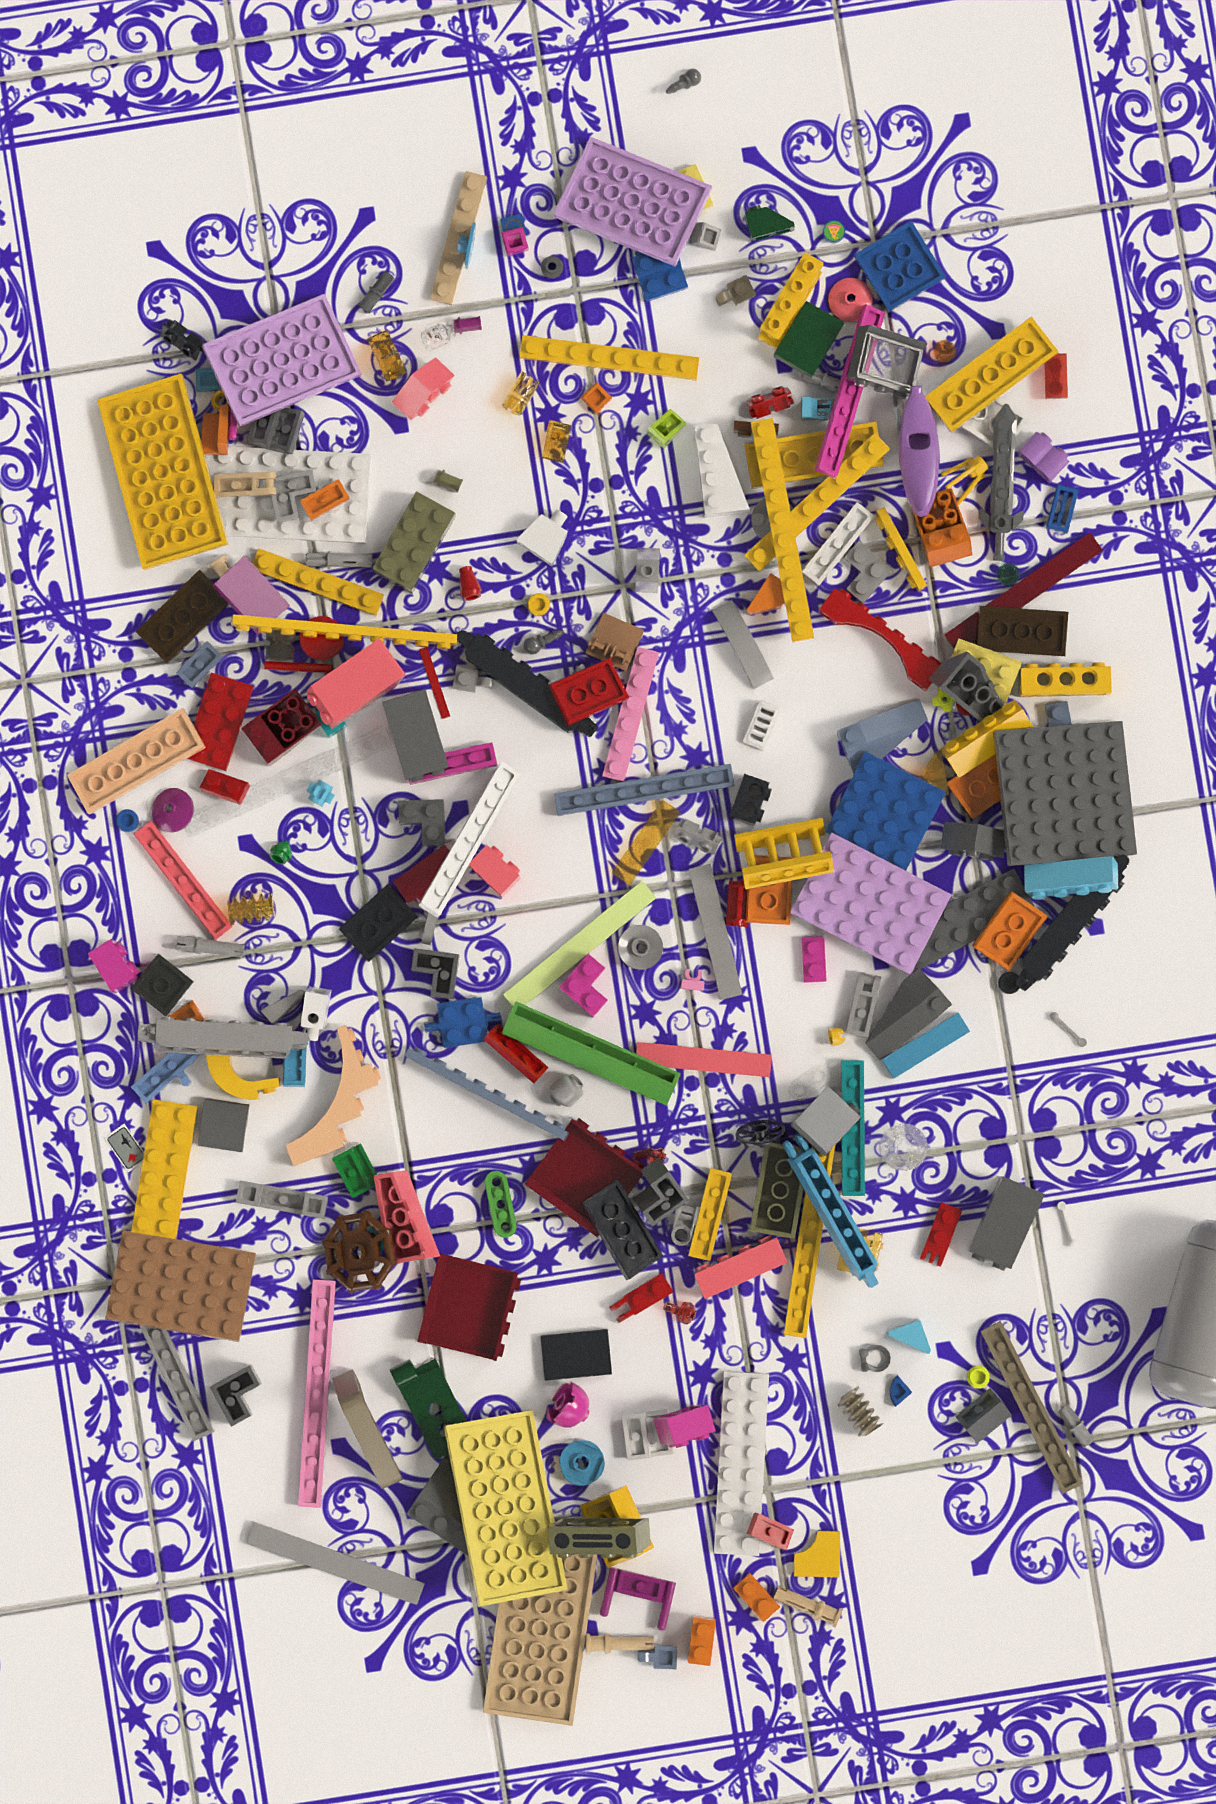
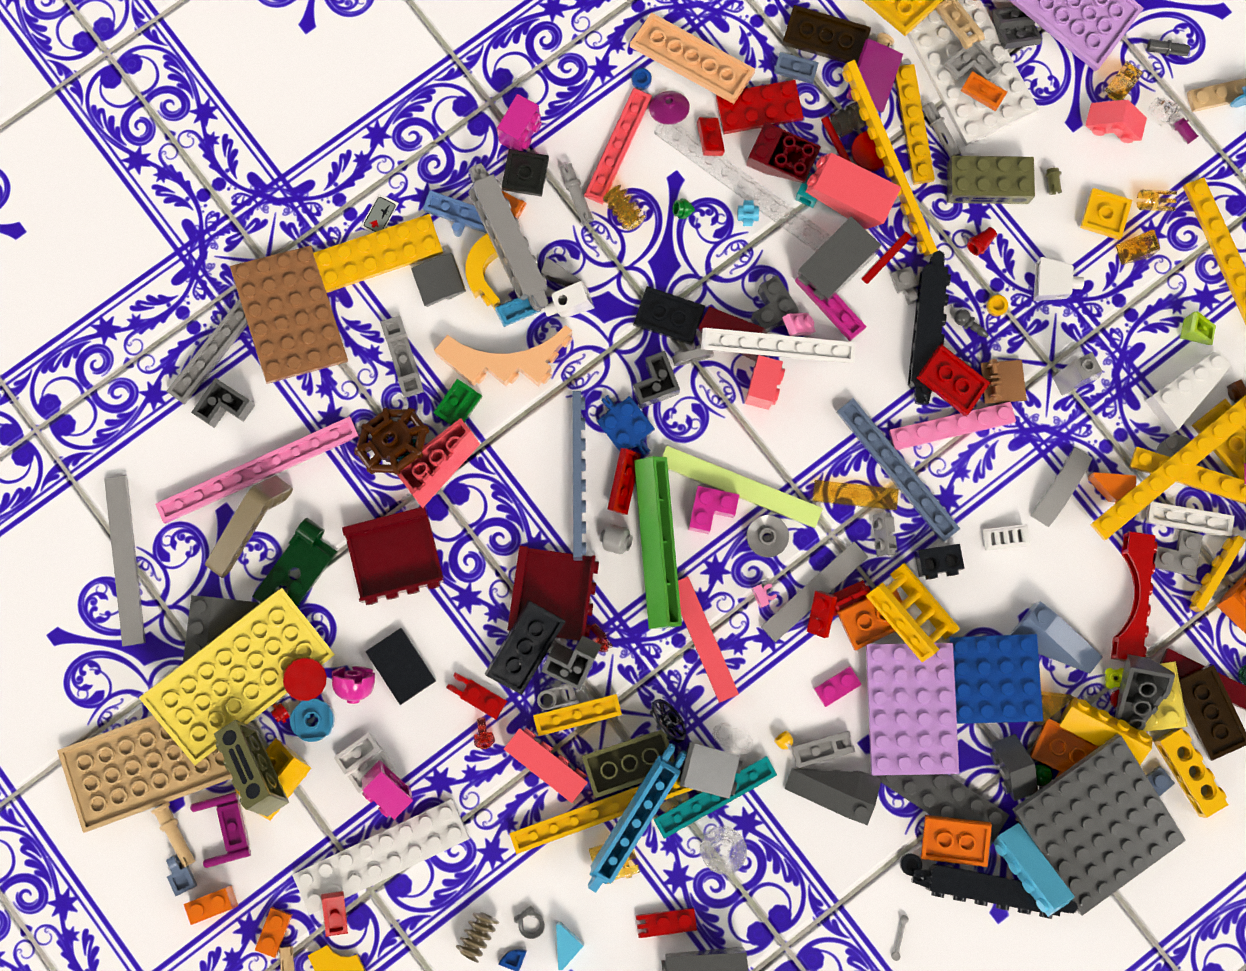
camera: 55 degrees right, 5 degrees down
bright green plate [485,1171,517,1238] -> none
orange tile [581,382,612,414] -> none
dark azure tile [882,1012,970,1079] -> none
none -> red plate [271,703,290,724]
none -> red tile [283,657,327,701]
none -> bright pink plate [782,313,816,336]
none -> red plate [806,590,837,638]
none -> green plate [1035,764,1052,786]
none -> yellow plate [1080,188,1132,240]

